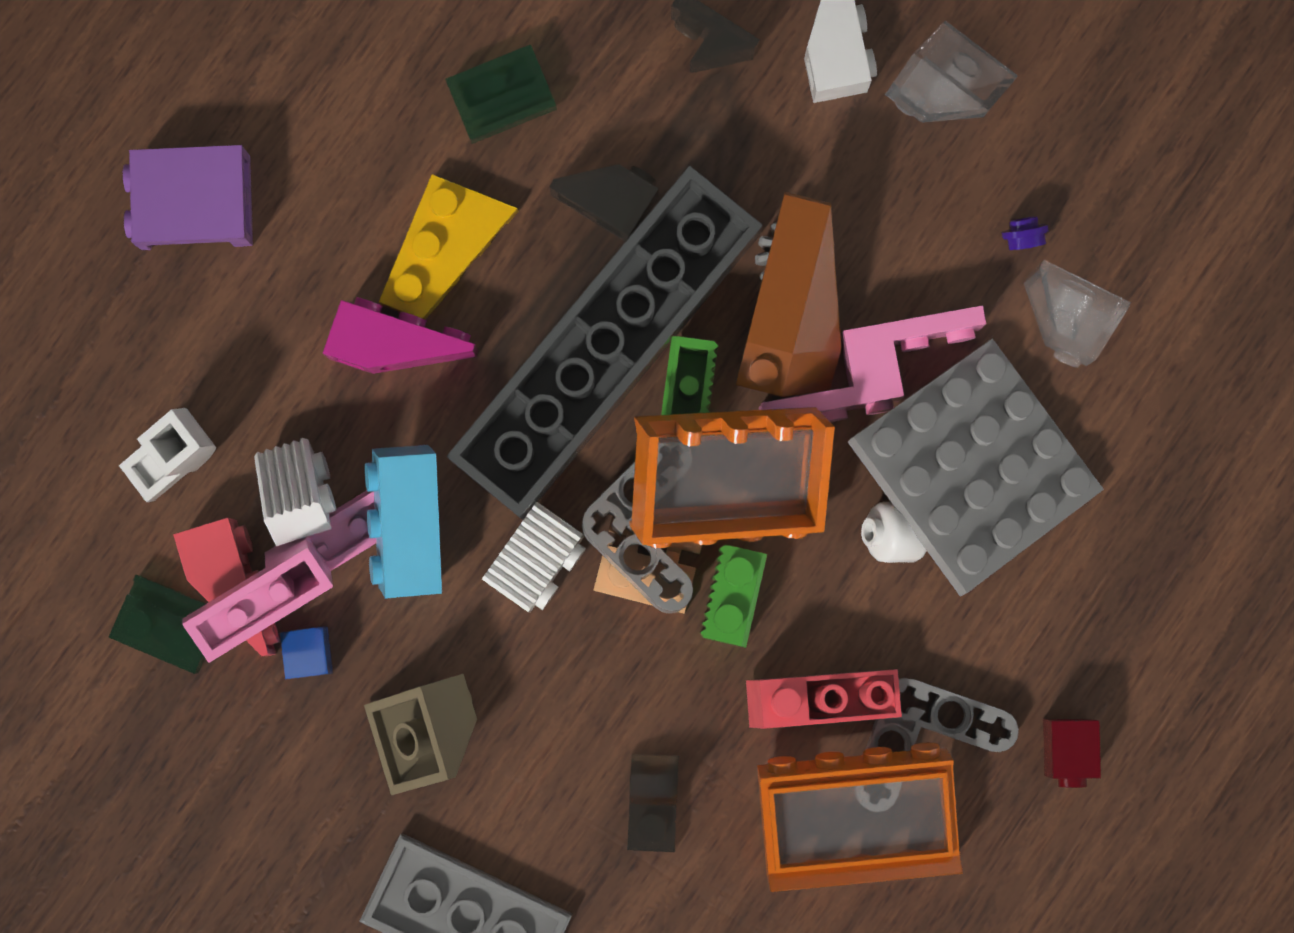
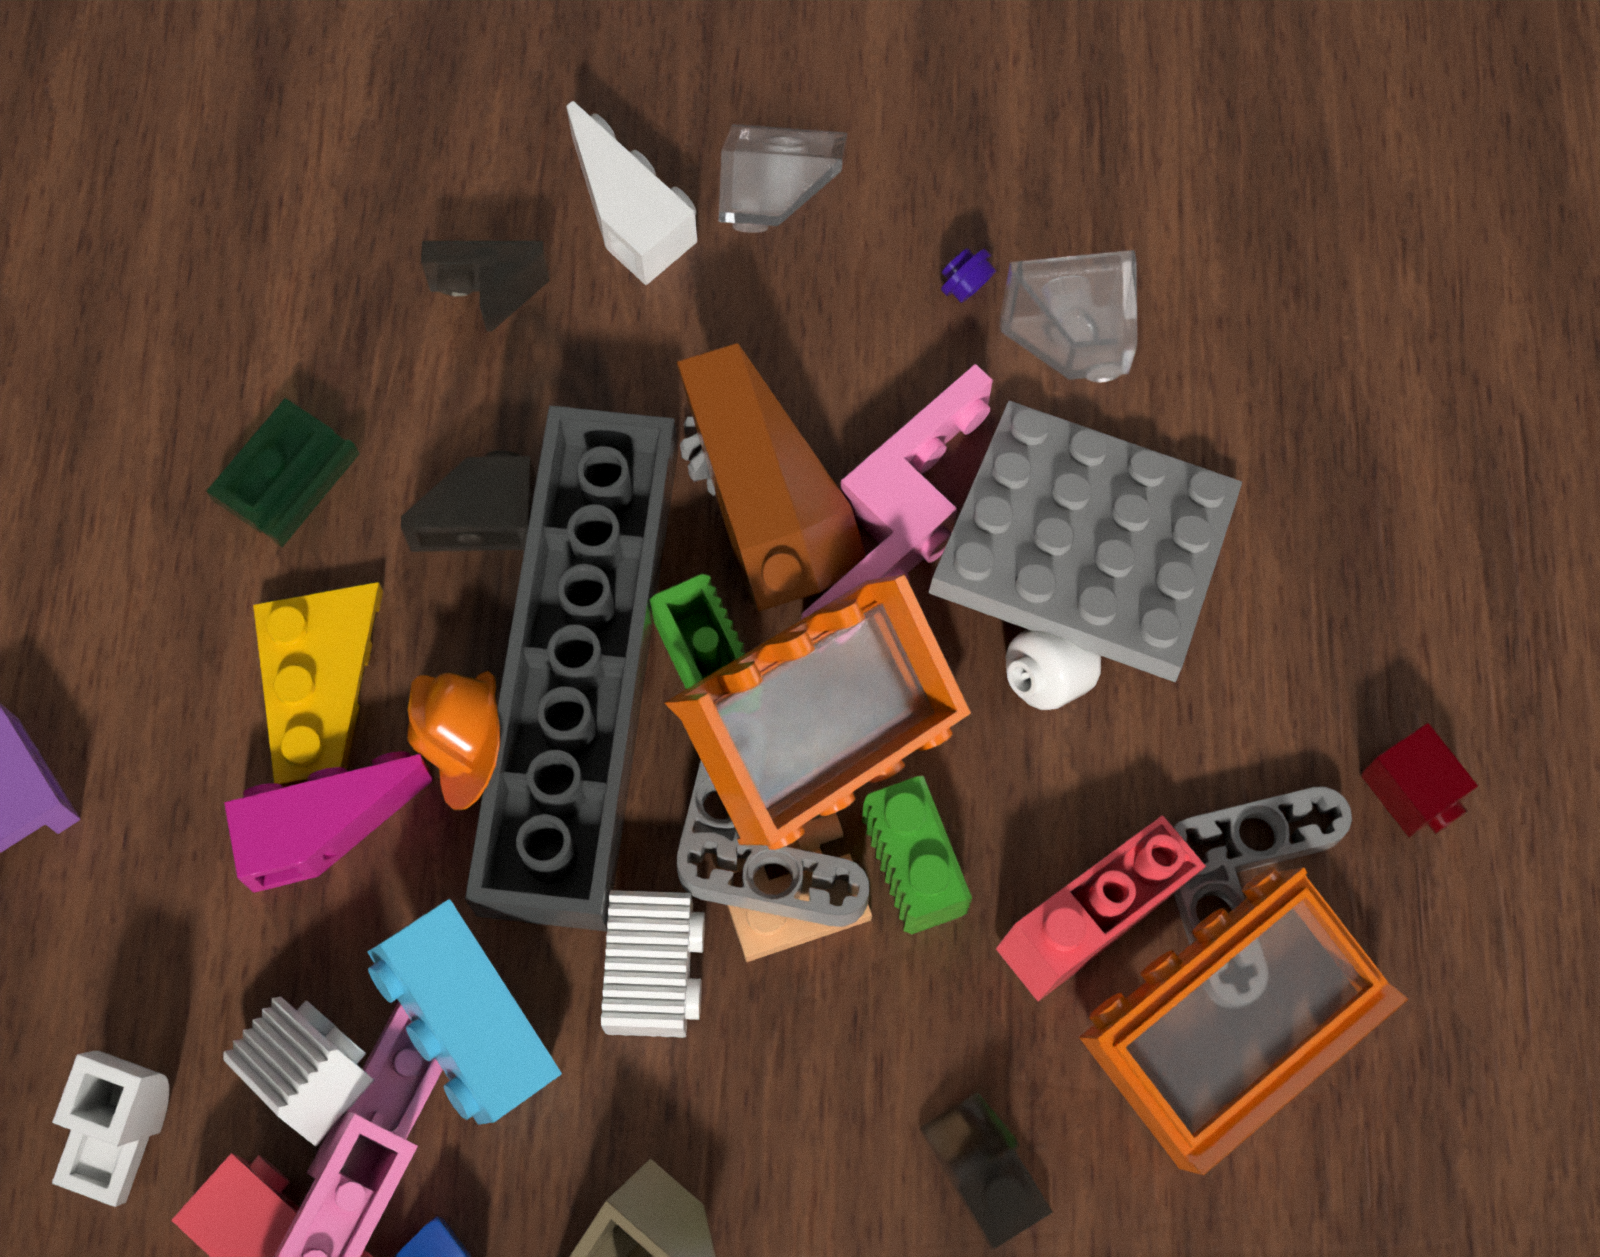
camera: 35 degrees left, 15 degrees down
none -> orange piece [407,671,500,810]

